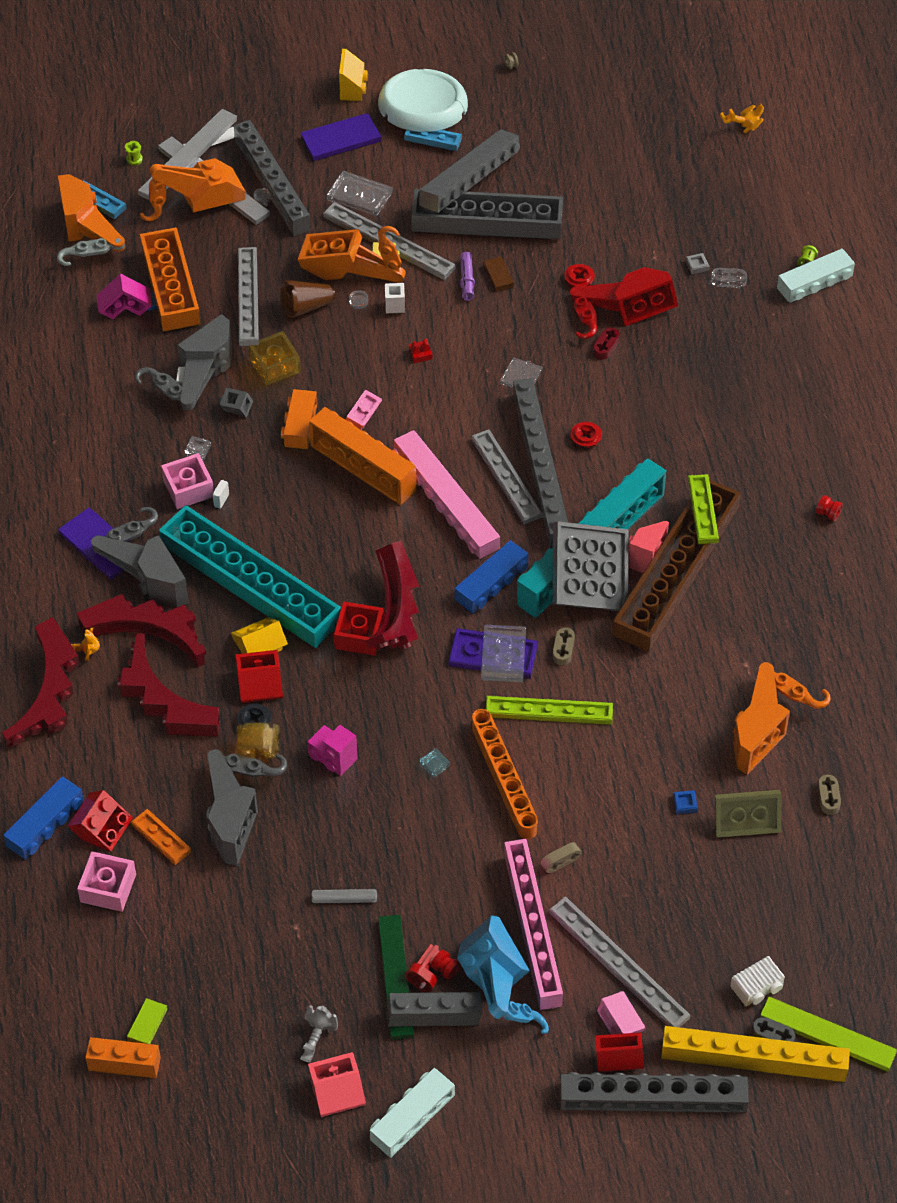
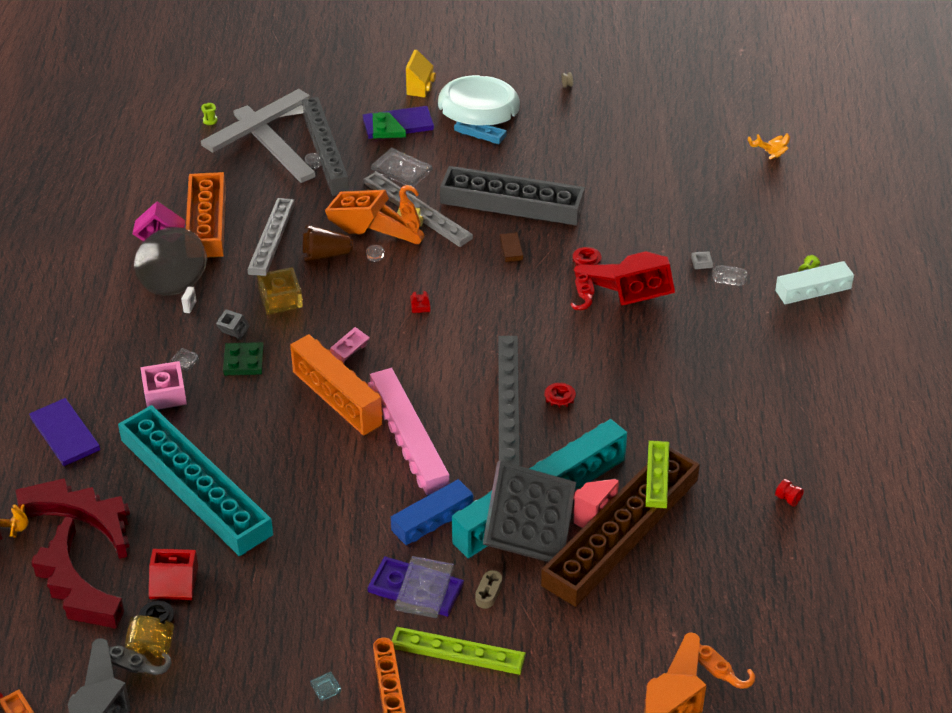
camera: 10 degrees right, 10 degrees down
orange slope [57,174,125,266] -> none
dark azure plate [83,180,127,219] -> none
dark grey slope [91,507,189,608] -> none
dark grey slope [135,314,232,410] -> none
orange slope [140,158,246,221] -> none
white tile [213,480,229,509] -> none
yellow slope [231,617,288,654] -> none
orange brick [281,389,317,449] -> none
dark pink brick [308,725,358,776] -> none
red brick [334,601,384,656] -> none
dark red arch [366,541,419,650] -> none
white brick [385,283,405,313] -> none
dark grey brick [419,129,520,212] -> none
medium lavender pin [460,252,475,301] -> none
light grey tile [471,429,542,525] -> none
clear piece [500,357,543,388] -> none
dark red beam [593,328,620,360] -> none
none -> clear smoke dish [134,227,207,296]
none -> dark green plate [223,342,264,375]
none -> green wing [372,112,406,139]

